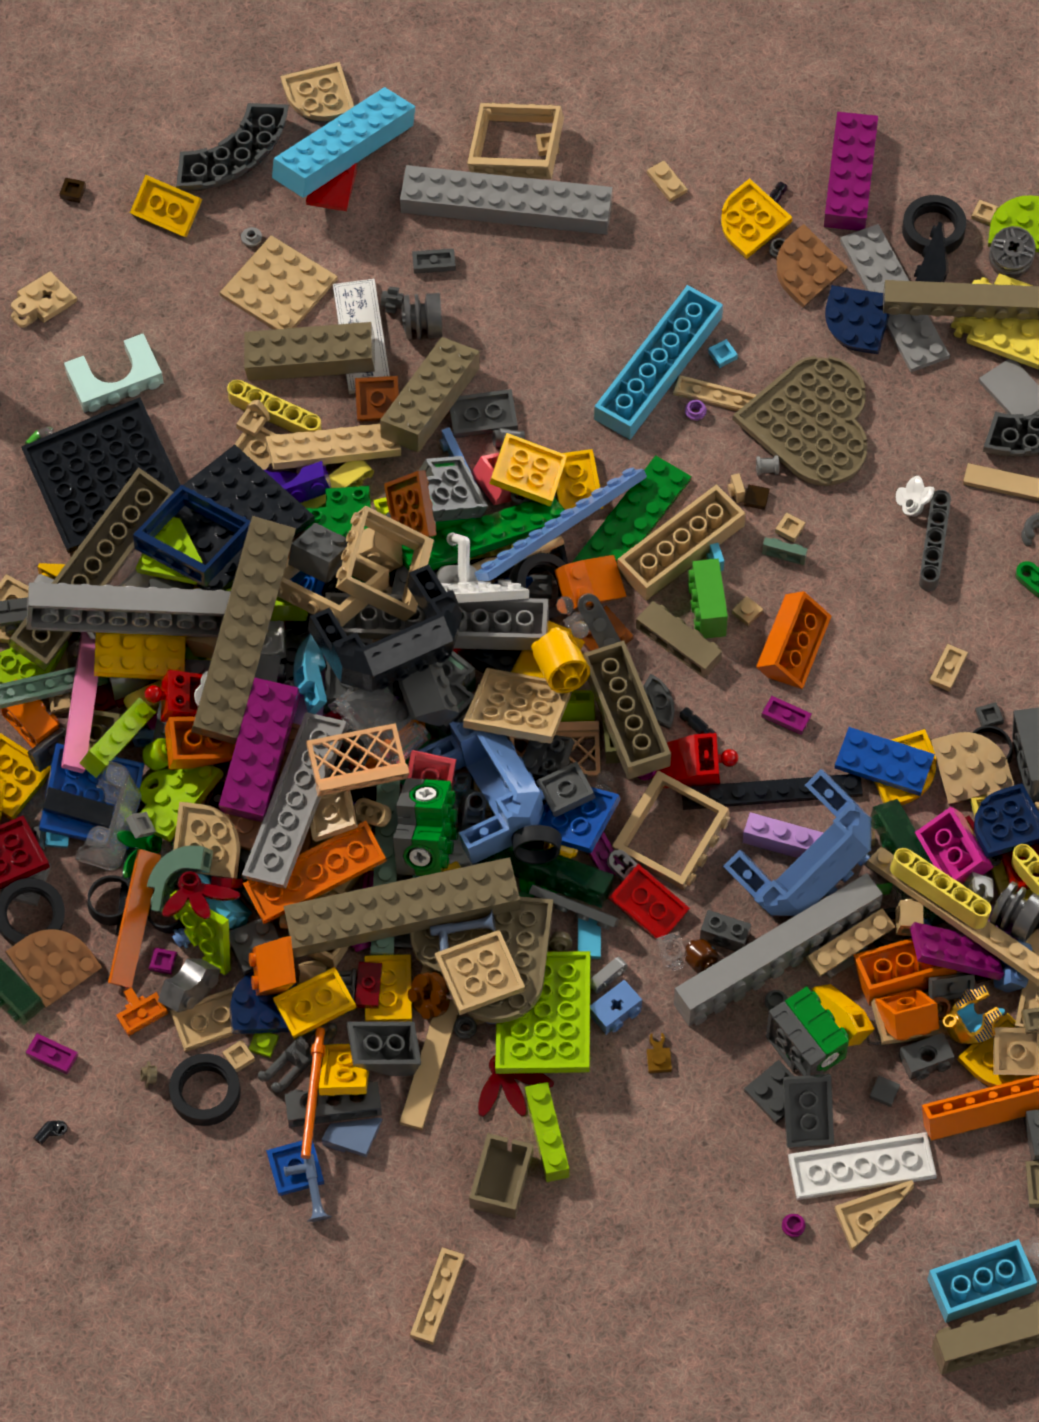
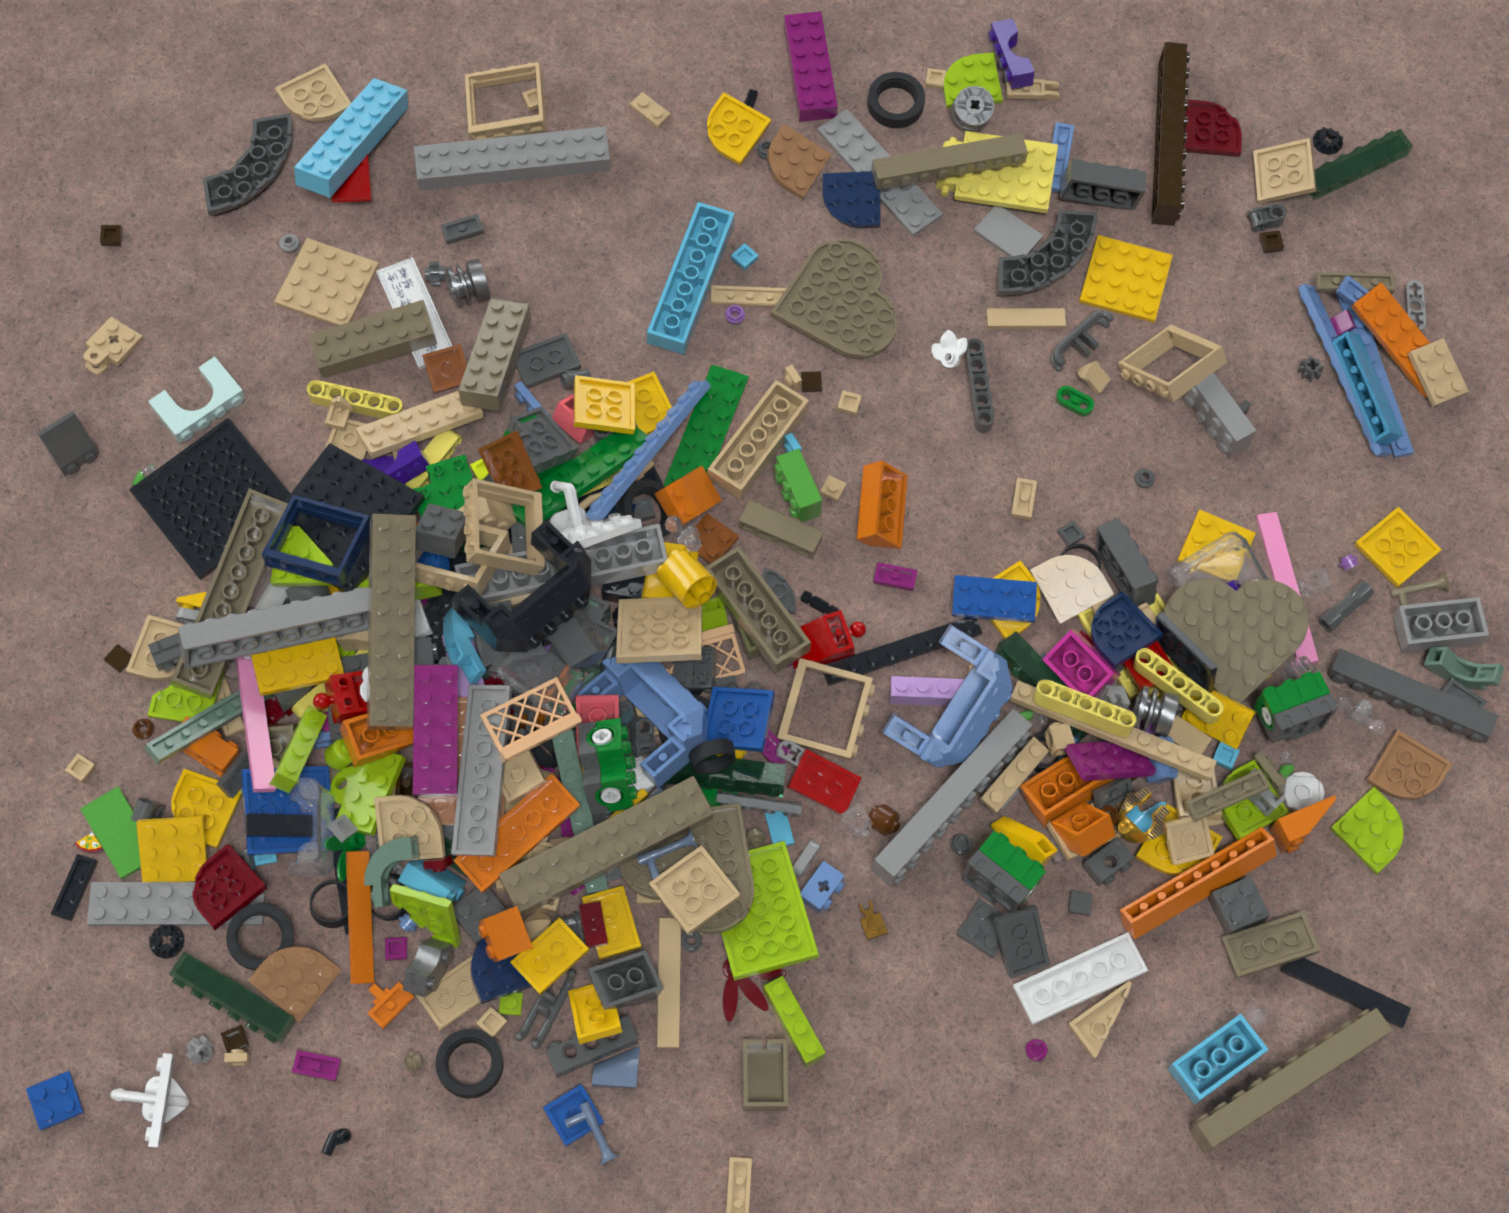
camera: 20 degrees left, 5 degrees up
yellow plate [130,175,202,237] -> none
dark red plant [162,871,240,919] -> none
orange bar [301,1027,326,1159] -> none
tan plate [354,798,391,827] -> none
reddish brown plate [408,972,450,1019] -> none
dark grey plate [536,761,596,817] -> none
dark grey plate [577,593,621,648] -> none
dark grey brick [700,910,752,952] -> none
light grey bush [756,455,779,476] -> none
sand green plate [762,537,807,565] -> none
black slope [914,222,949,282] -> none

